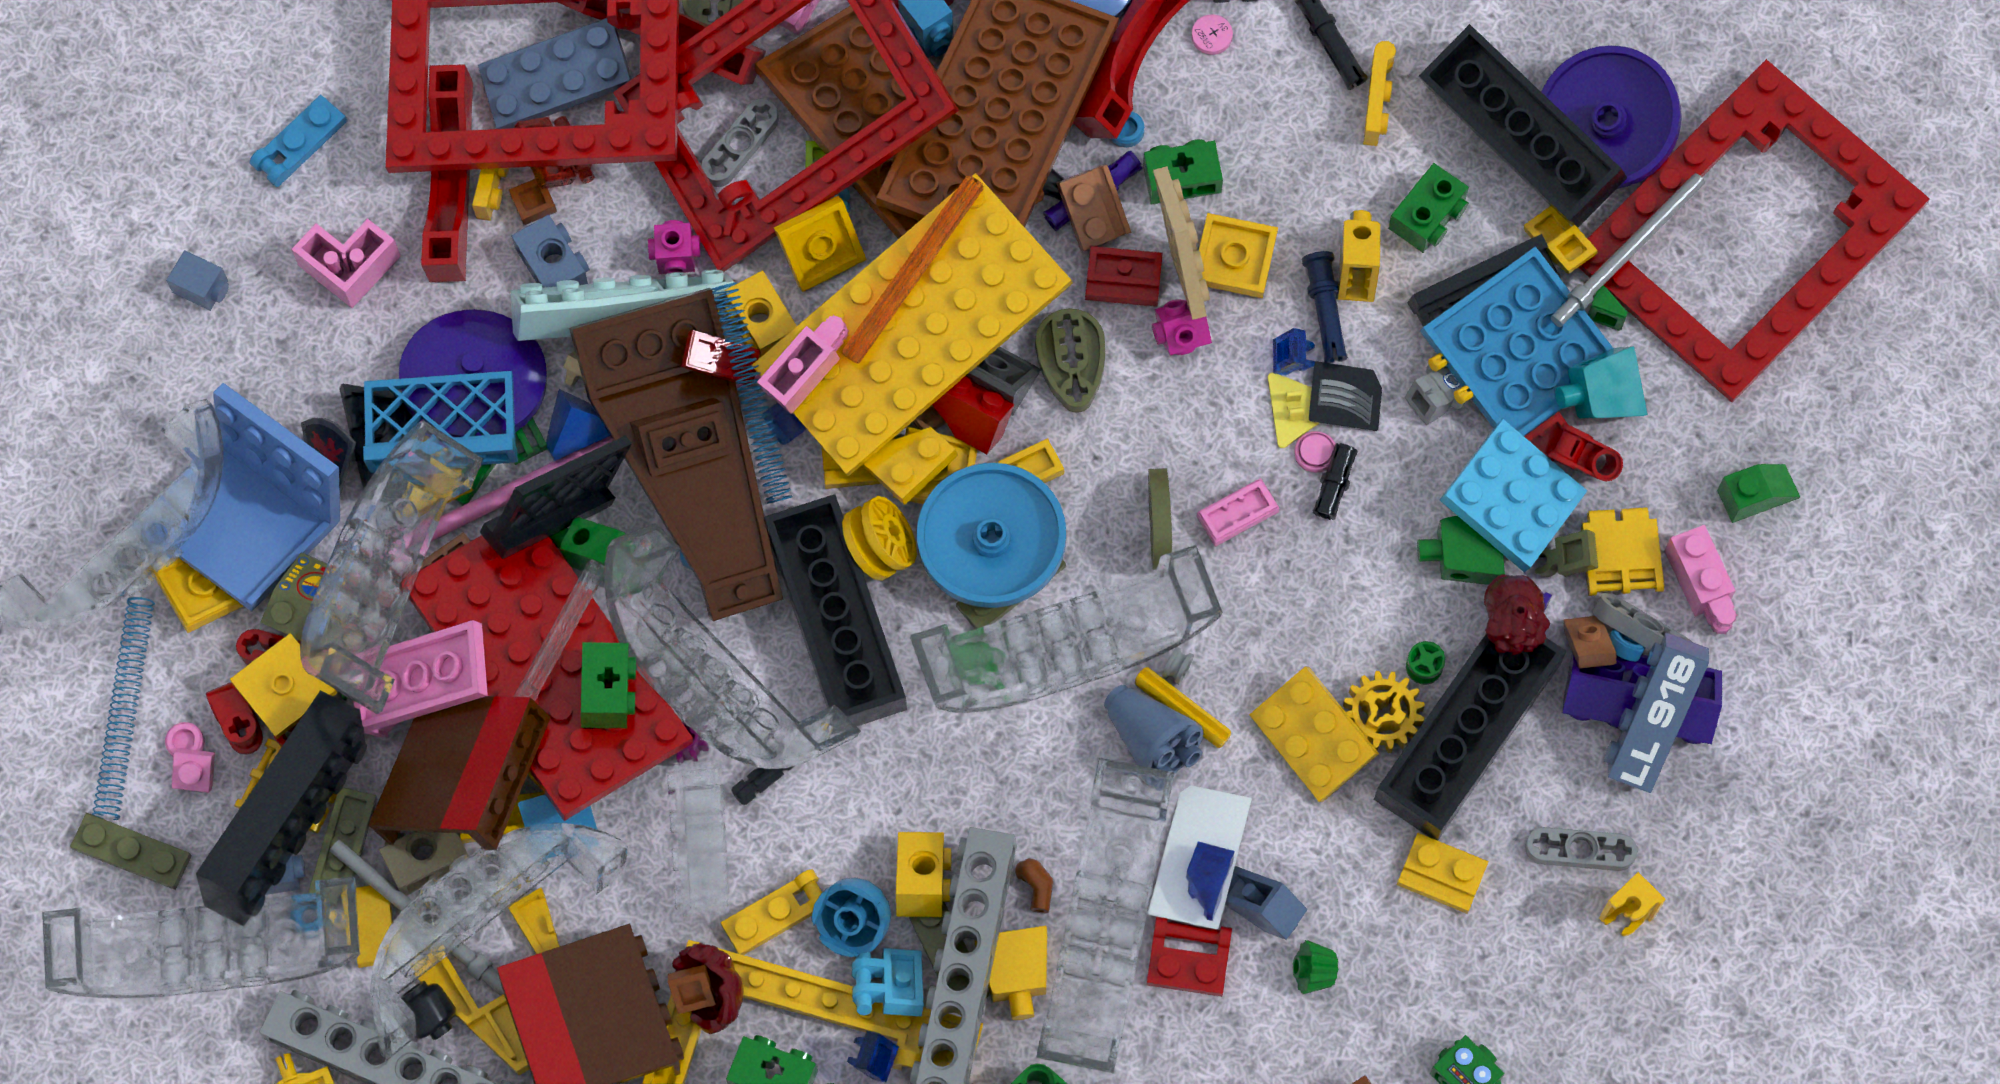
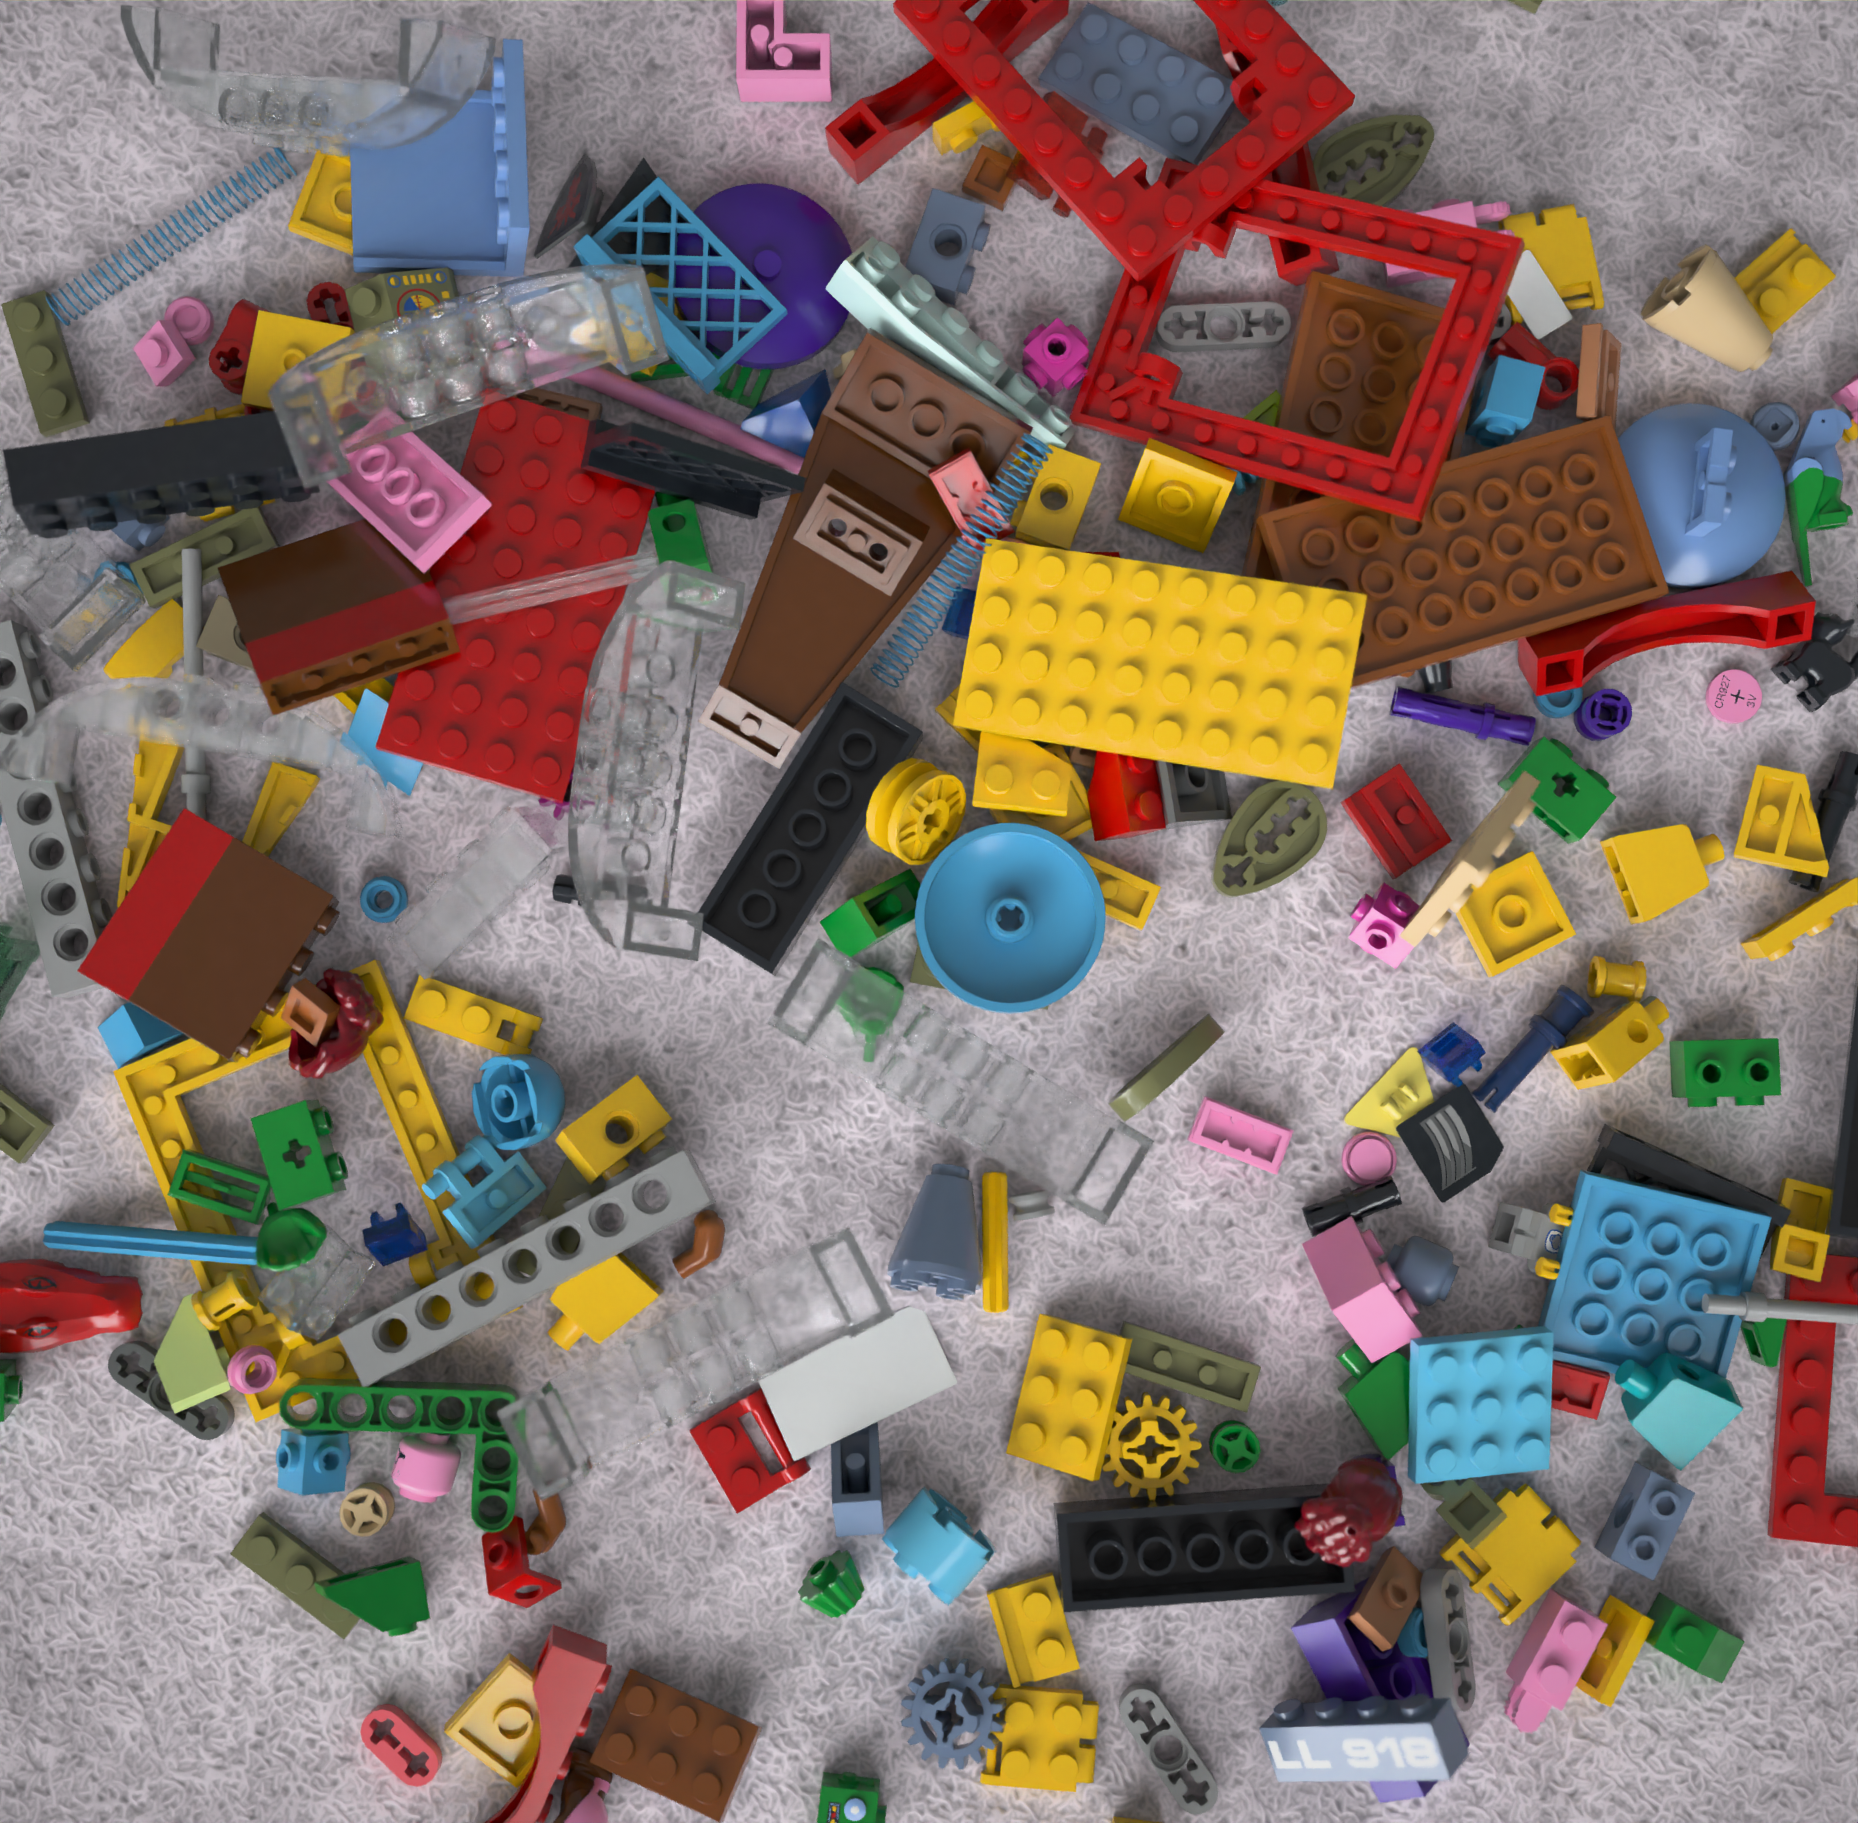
camera: 50 degrees right, 15 degrees up
black head [398,981,456,1040] -> none
green brick [581,642,636,728] -> none
bright pink hinge [757,315,849,414] -> none
clear orange axle [842,175,983,364] -> none
nougat plate [1056,164,1131,251] -> none
clear blue slope [1186,841,1235,921] -> none
red piece [1547,423,1623,482] -> none
none -> dark azure plate [360,876,408,923]
none -> green slope [820,868,921,962]
none -> medium azure brick [882,1487,996,1605]
none -> sand blue gear [901,1658,1006,1770]
none -> yellow plate [980,1683,1099,1792]
none -> olive plate [1119,1320,1261,1413]
none -> bright pink brick [1302,1216,1422,1363]
none -> sand blue head [1387,1236,1459,1306]
none -> dark purple wheel [1574,689,1632,741]
none -> yellow plate [1575,1595,1655,1707]
none -> yellow bush [1587,956,1646,1002]
none -> sand blue brick [1594,1462,1695,1581]
none -> yellow torso [1600,824,1725,925]
none -> yellow wing [1734,765,1829,877]

